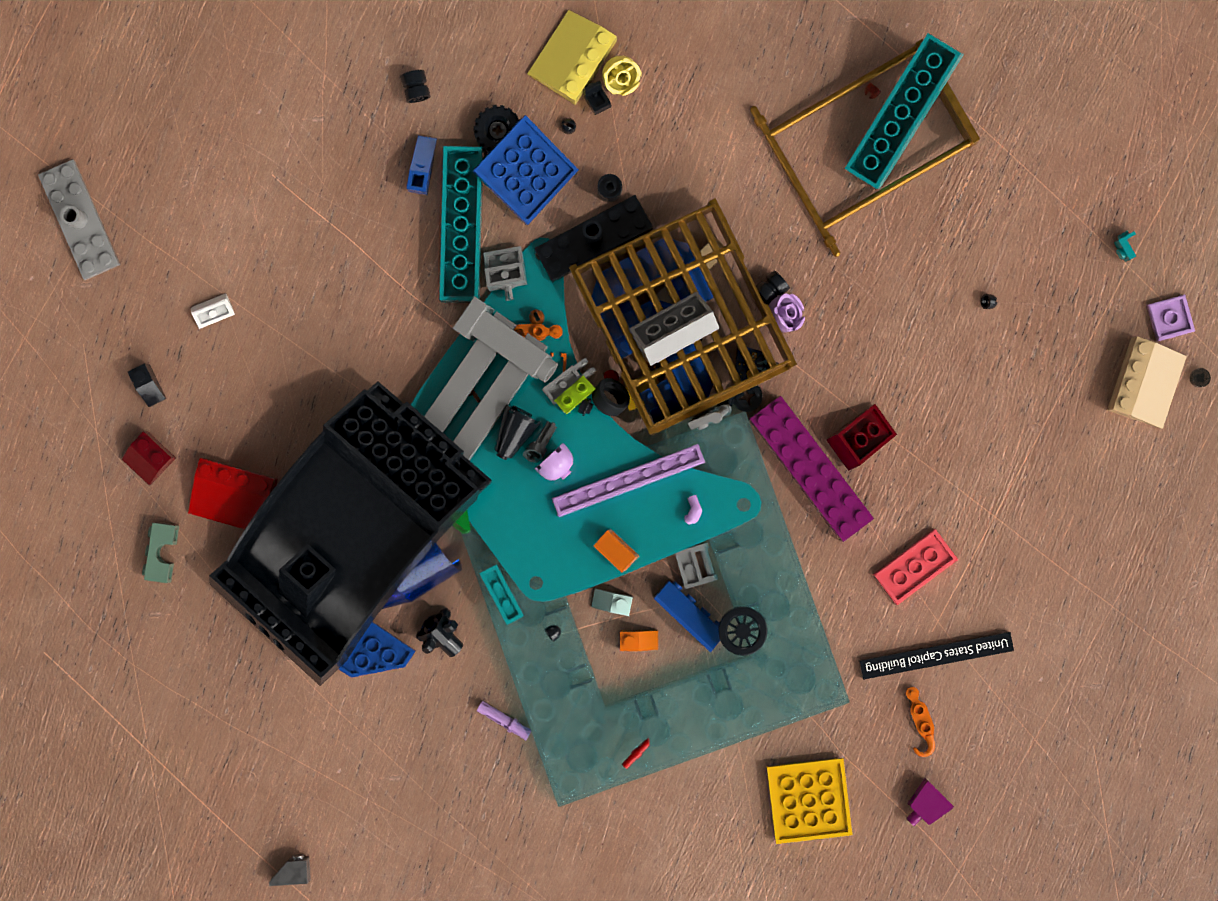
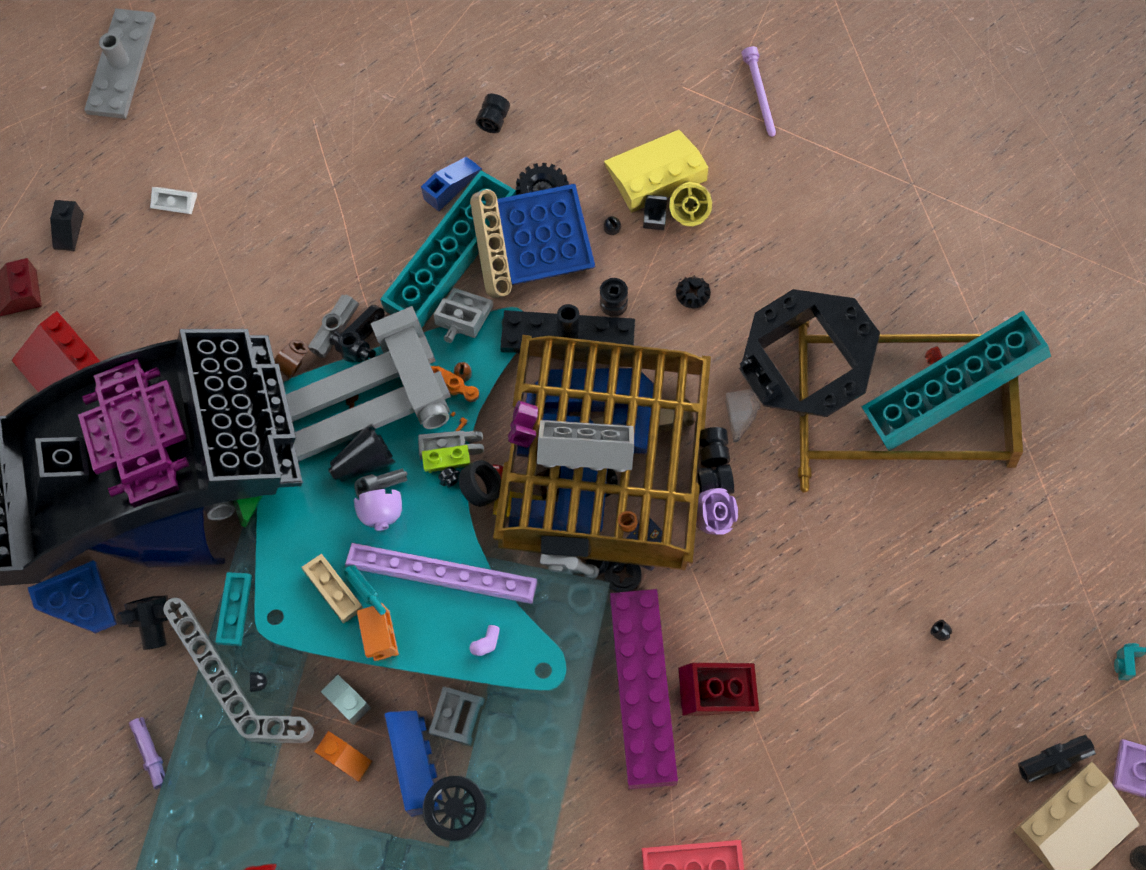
camera: 35 degrees right, 20 degrees down
none -> magenta piece [78,359,189,508]
none -> light grey beam [164,598,314,743]
none -> reddish brown piece [274,340,309,379]
none -> tan plate [302,554,363,624]
none -> light grey piece [308,295,359,358]
none -> black piece [329,305,385,363]
none -> teal axle [344,565,386,615]
none -> tan beam [470,189,512,298]
none -> magenta leg [508,401,538,448]
none -> black slope [541,536,592,557]
none -> dark orange hinge [618,511,638,533]
none -> black gear [676,275,711,308]
none -> black wheel [699,427,730,467]
none -> clear slope [725,389,760,443]
none -> black hinge [739,289,880,417]
none -> black piece [1018,734,1096,783]

